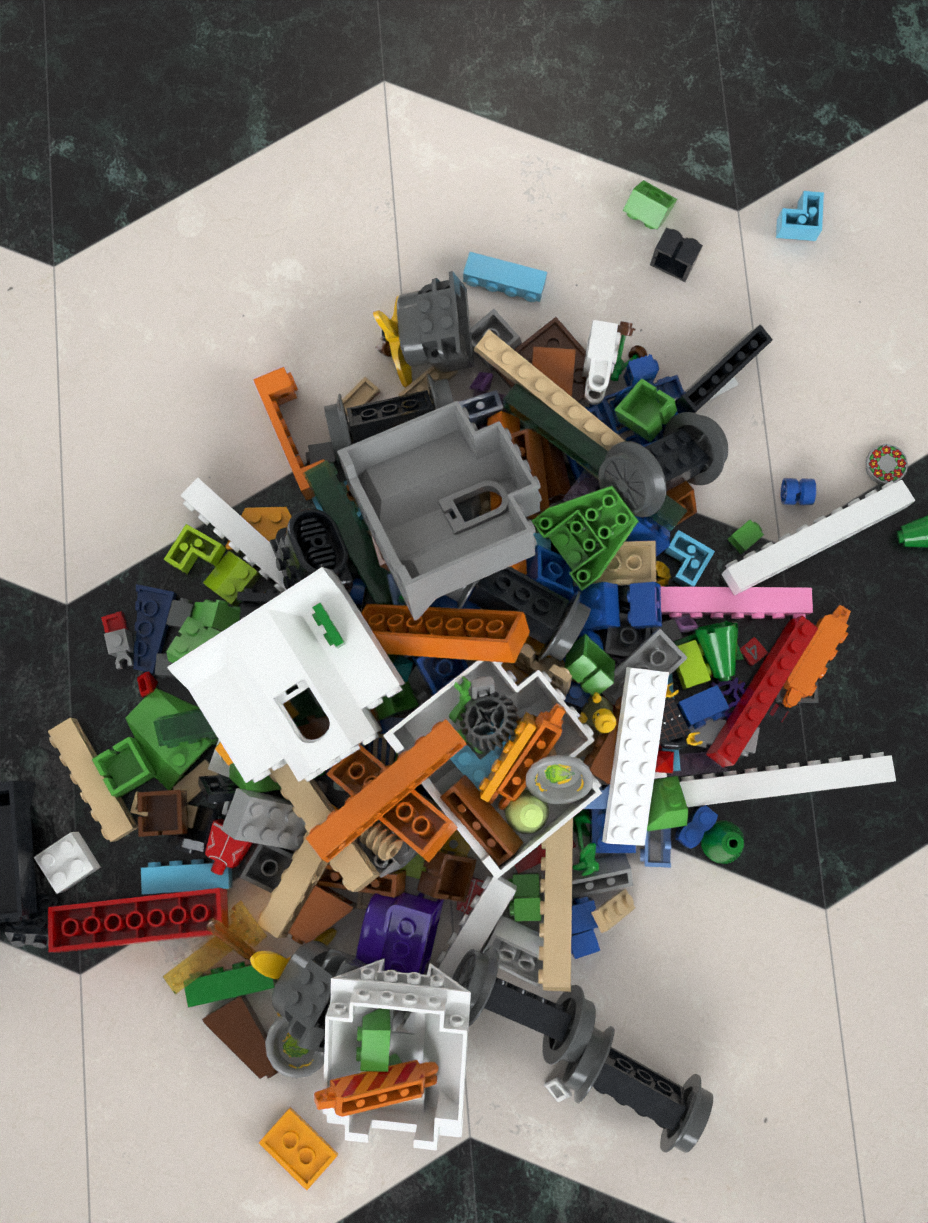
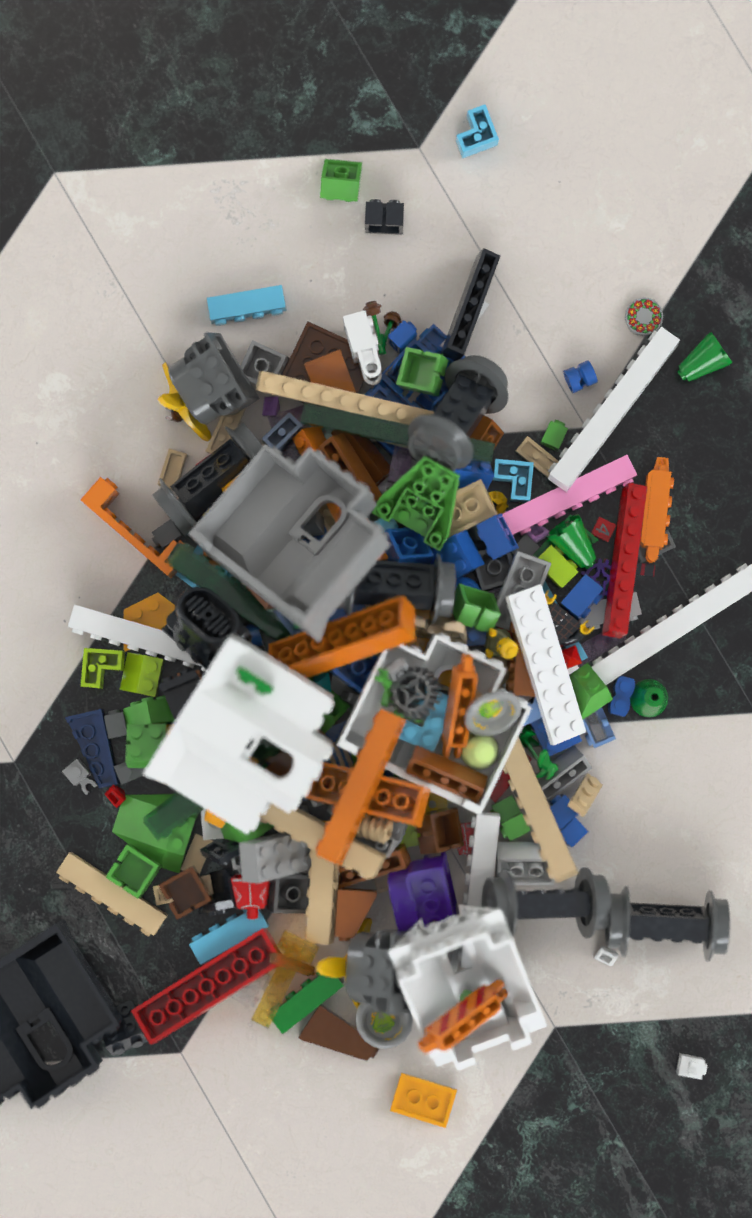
camera: 25 degrees left, 5 degrees up
white piece [34,832,101,894] -> none
red tile [101,611,128,633] -> none
bright green slope [356,1008,391,1072] -> none
light orange wing [478,712,537,802] -> none
none -> tan plate [515,436,559,478]

